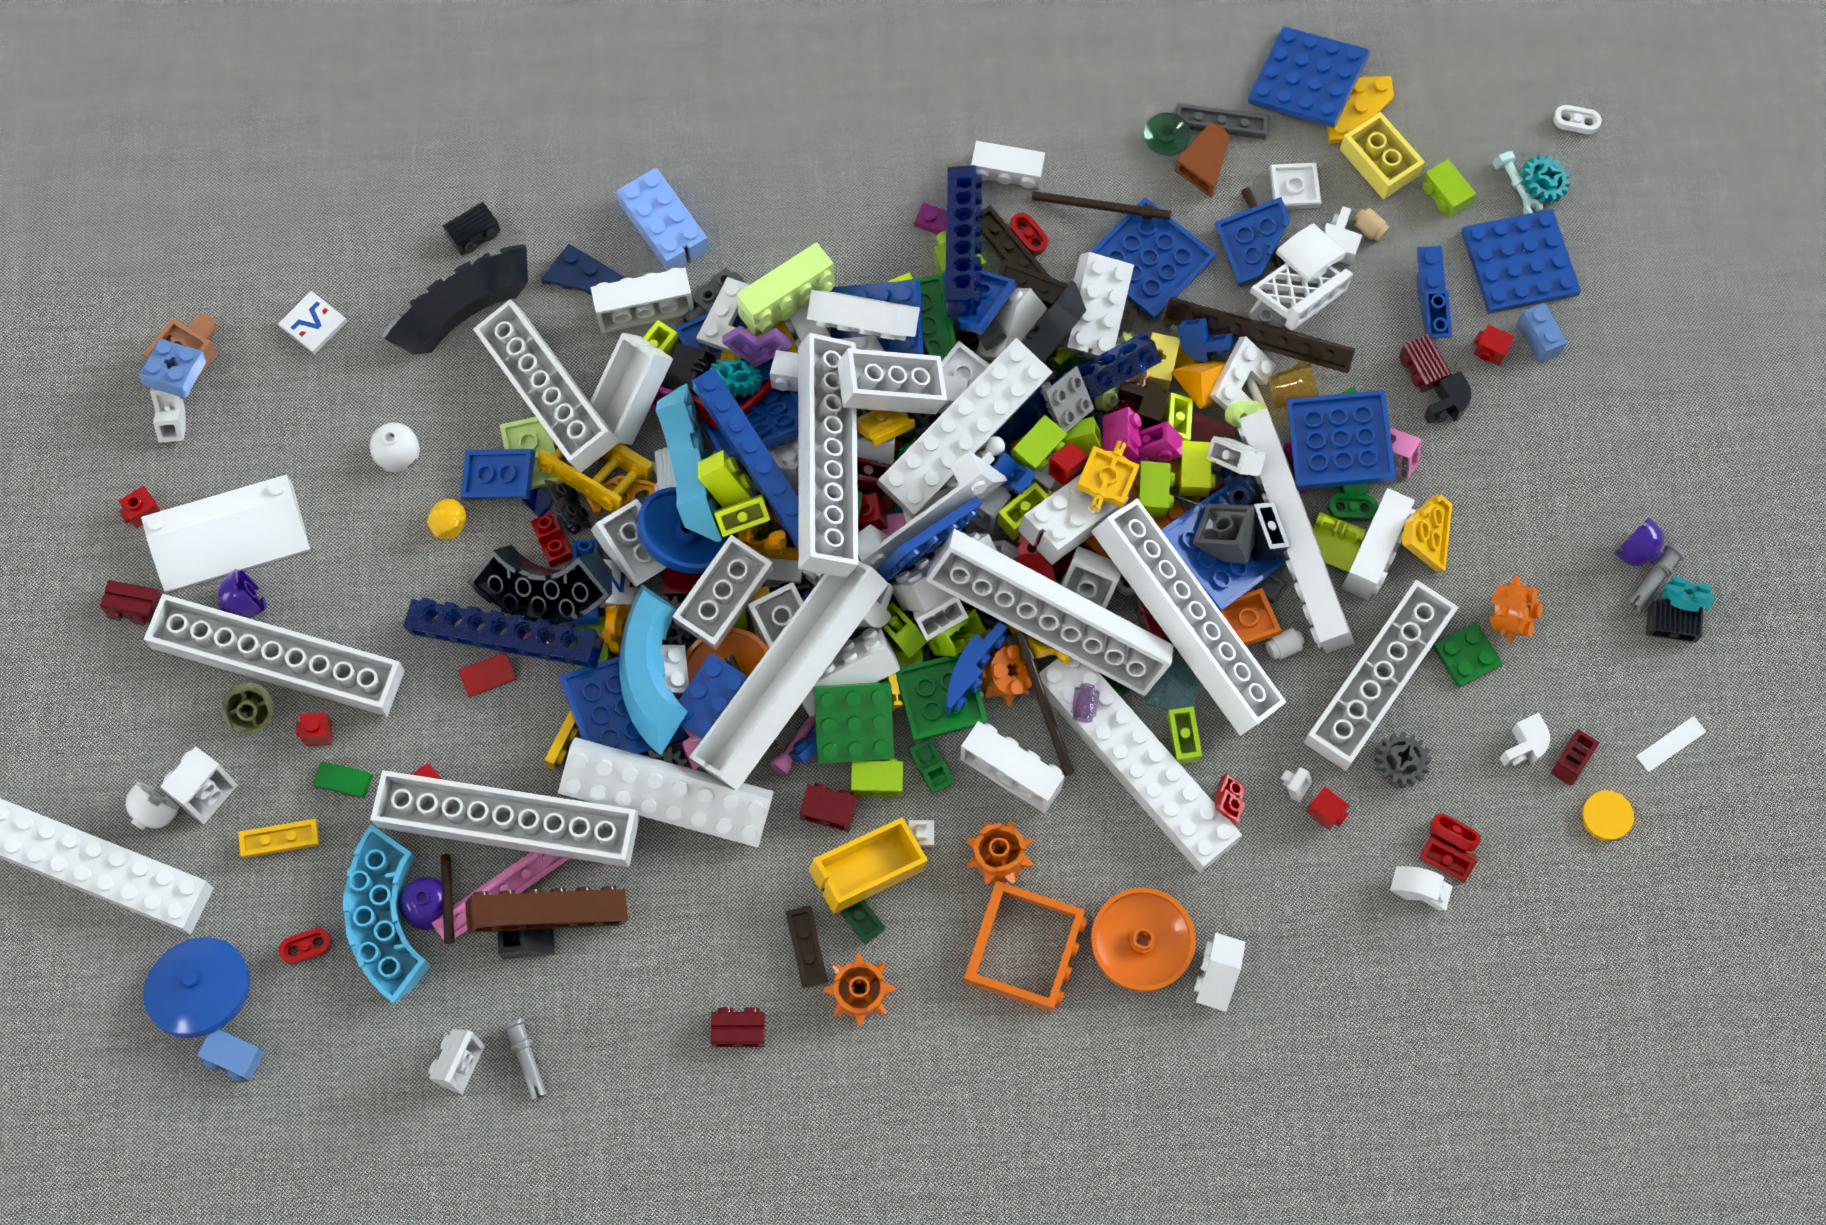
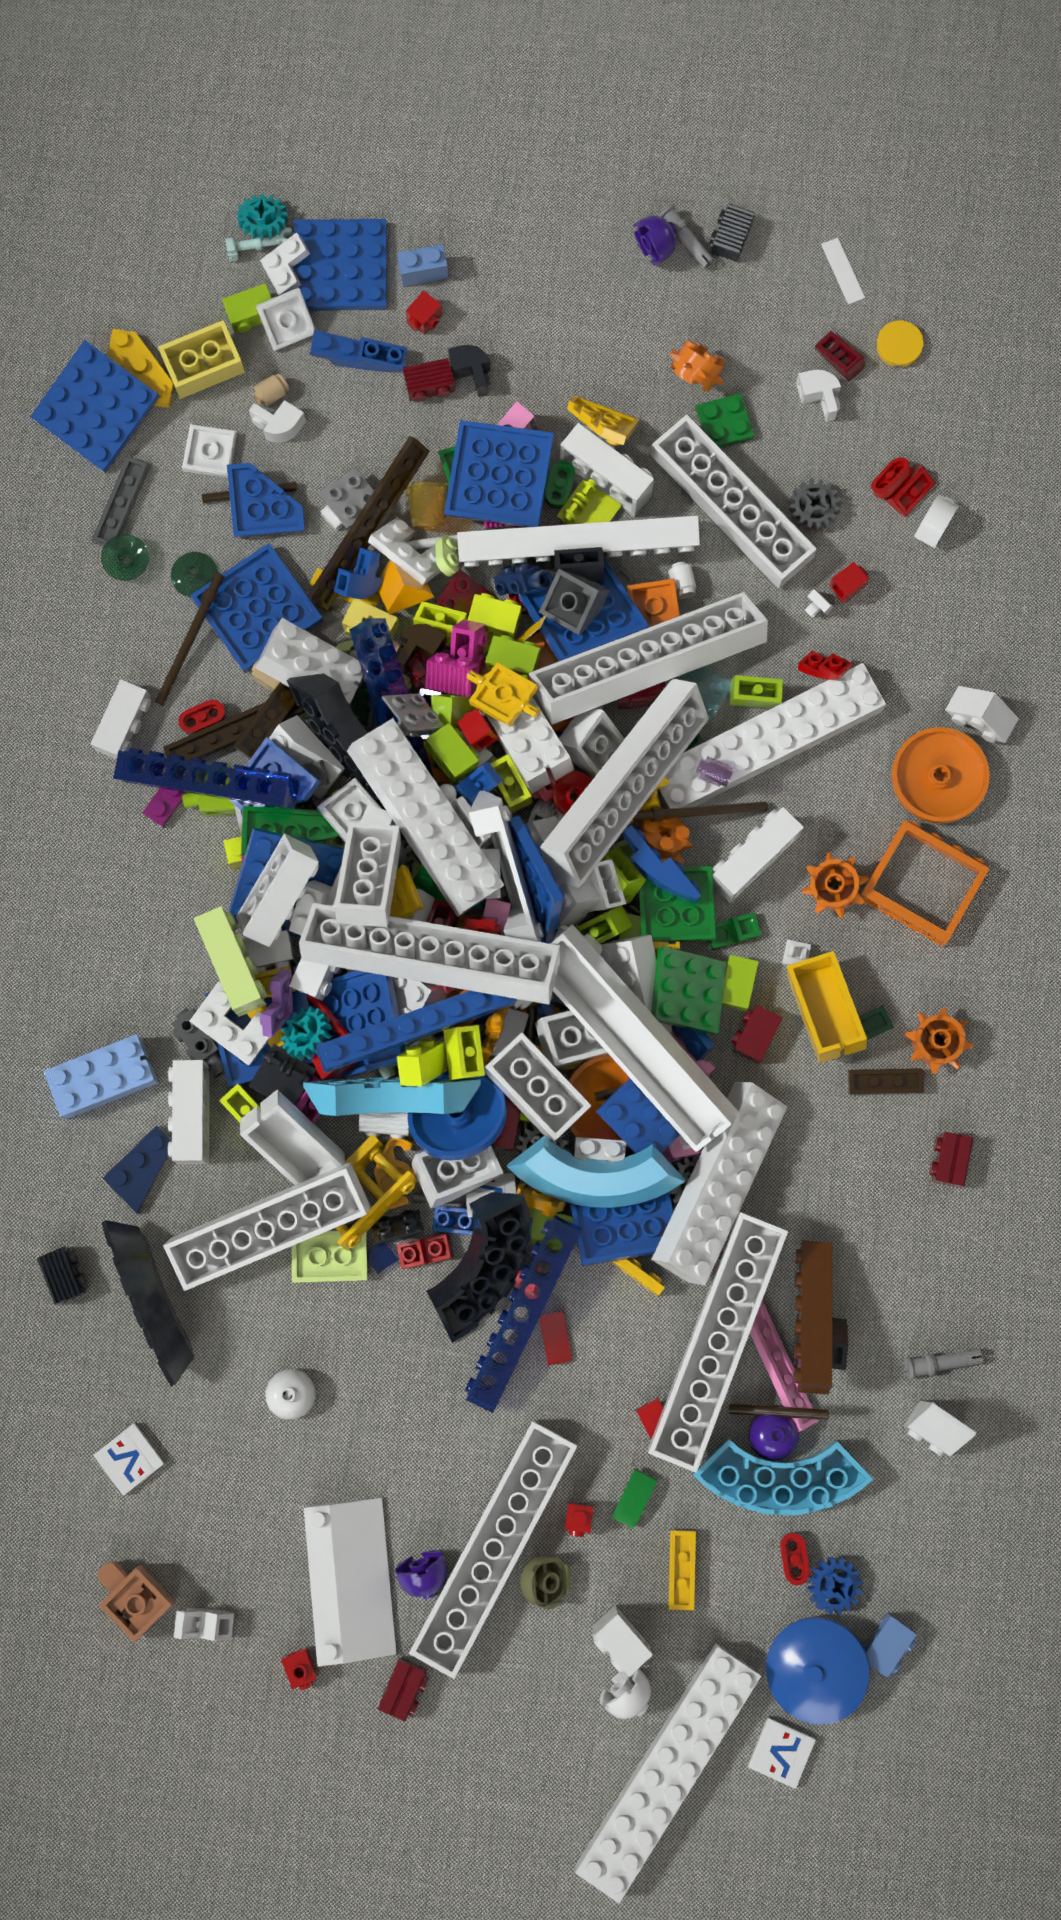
camera: 75 degrees left, 10 degrees up
medium blue brick [138,339,206,398] -> none
yellow hair [426,498,466,540] -> none
blue plate [460,449,536,500] -> none
dark orange slope [1175,122,1229,198] -> none
white brick [1207,436,1266,476] -> none
white fence [1250,263,1353,331] -> none
white slope [1276,223,1346,282] -> none
white plate [1553,105,1602,134] -> none
teal plate [1662,576,1715,612] -> none
none -> clear green dish [171,552,218,598]
none -> white tile [255,288,316,351]
none -> white plate [260,233,310,296]
none -> white tile [747,1717,816,1789]
none -> blue gear [807,1557,863,1615]

